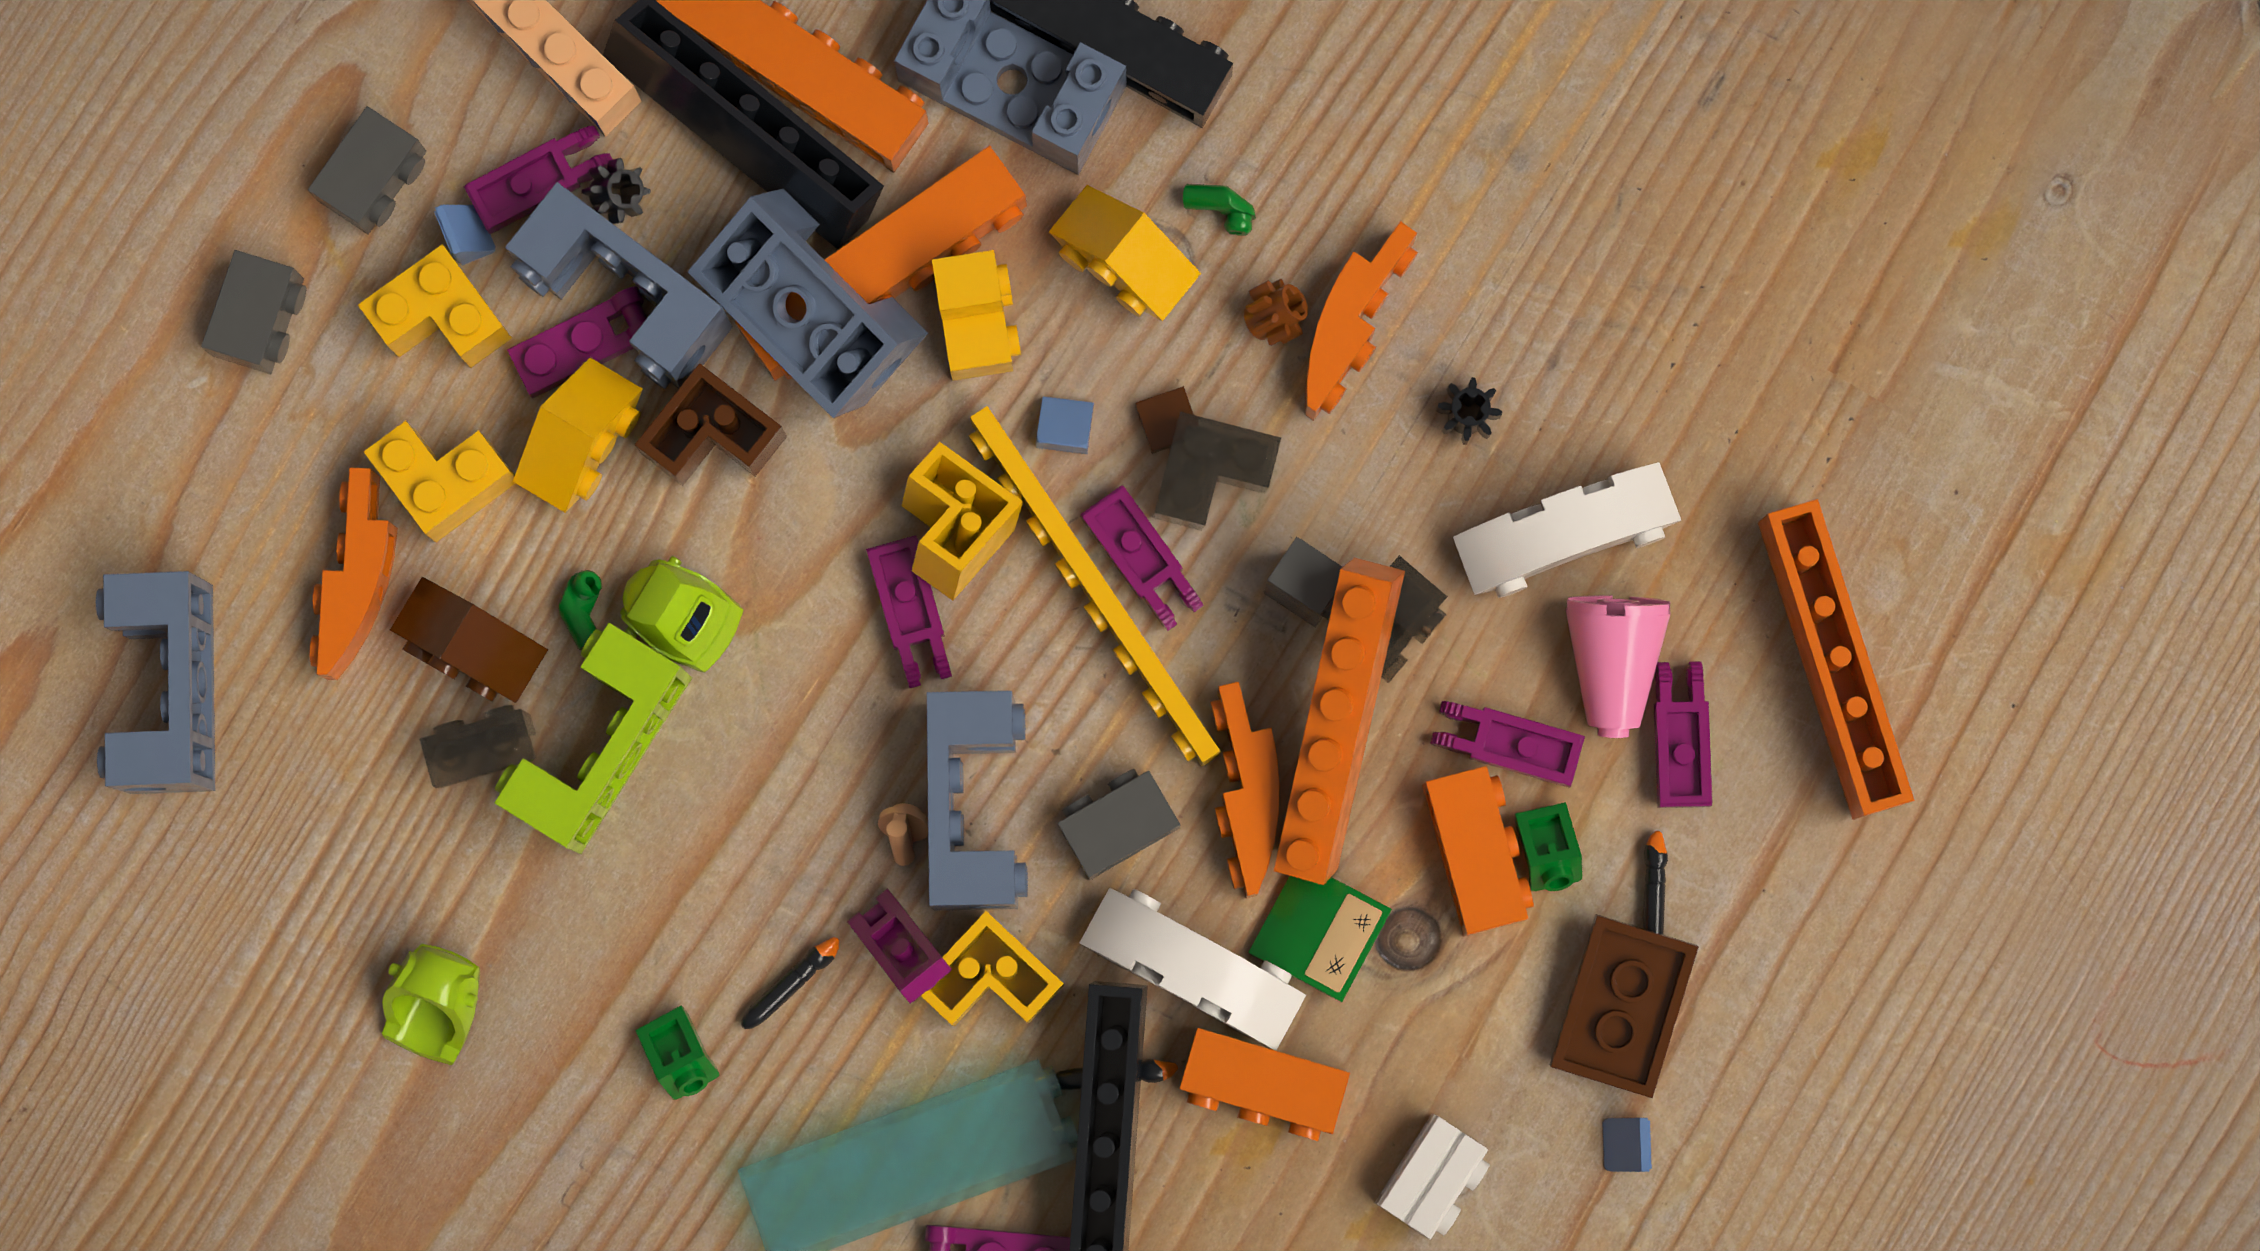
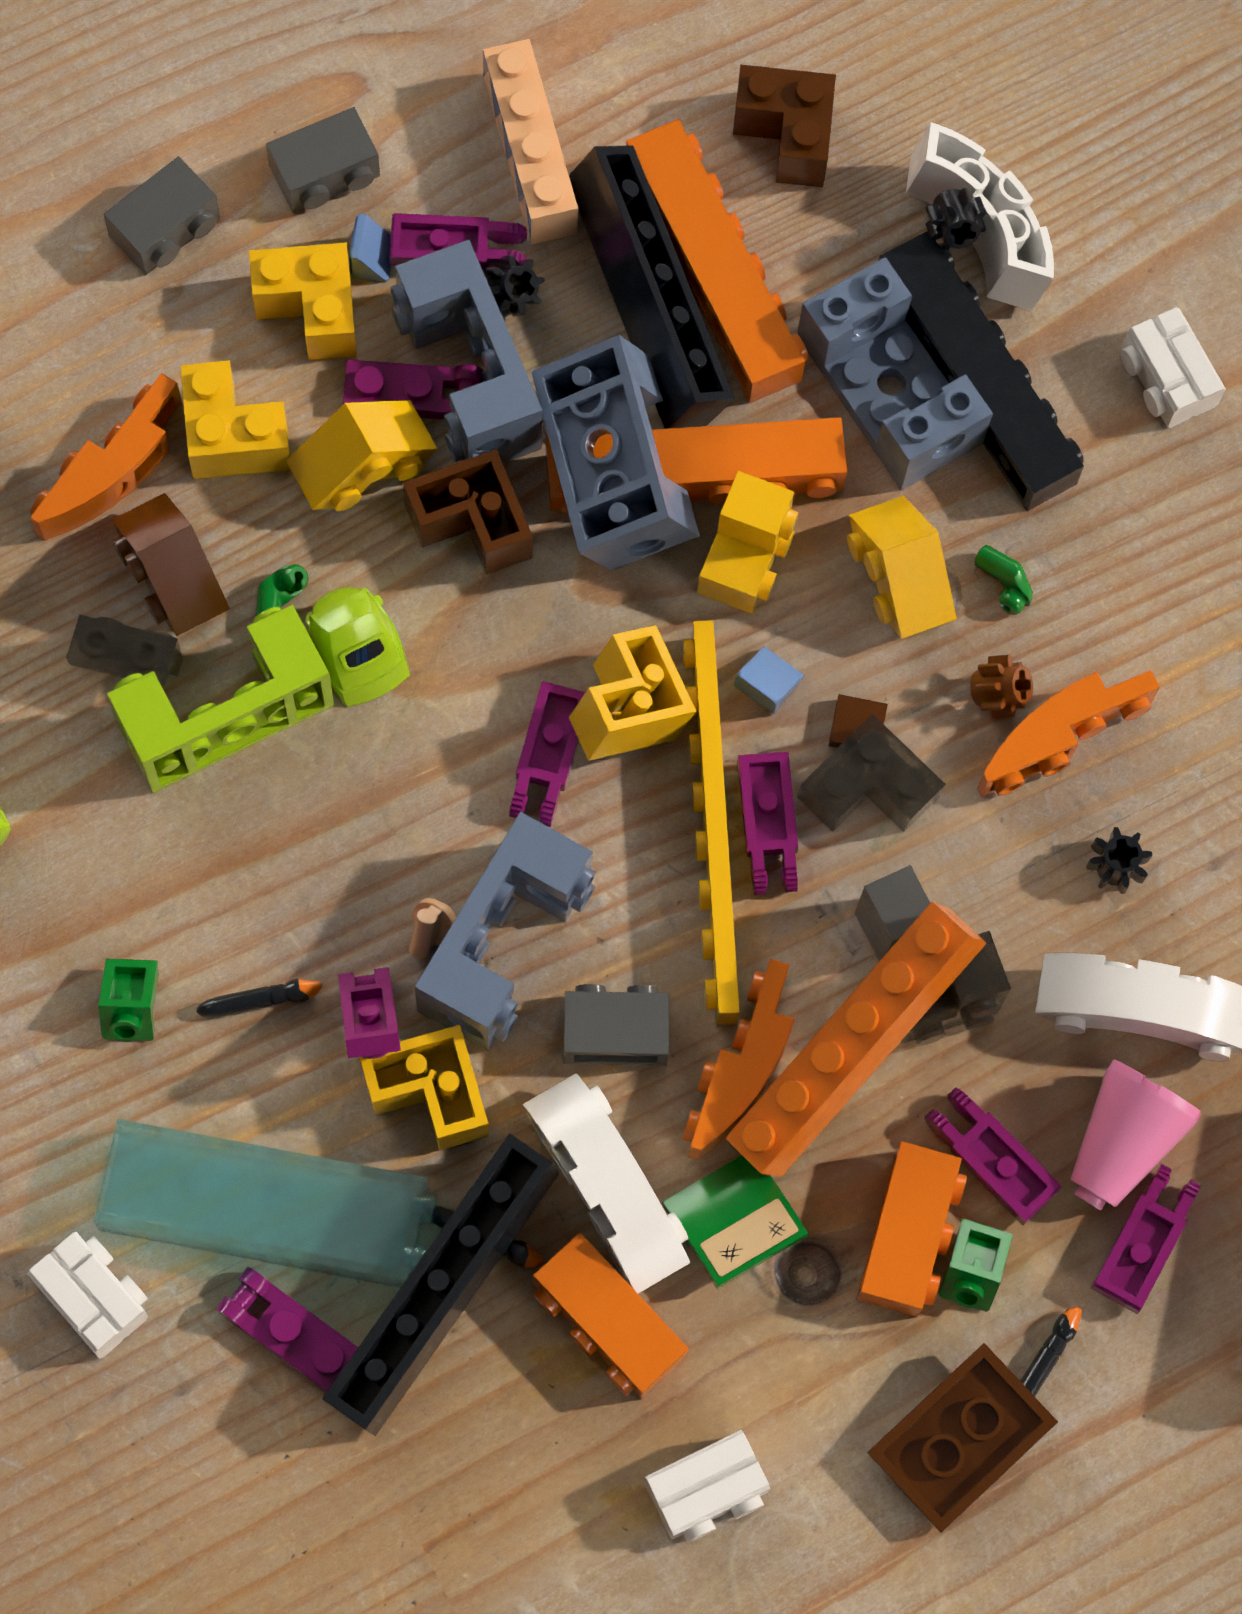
camera: 25 degrees right, 10 degrees down
medium blue slope [1603,1118,1652,1172] -> none

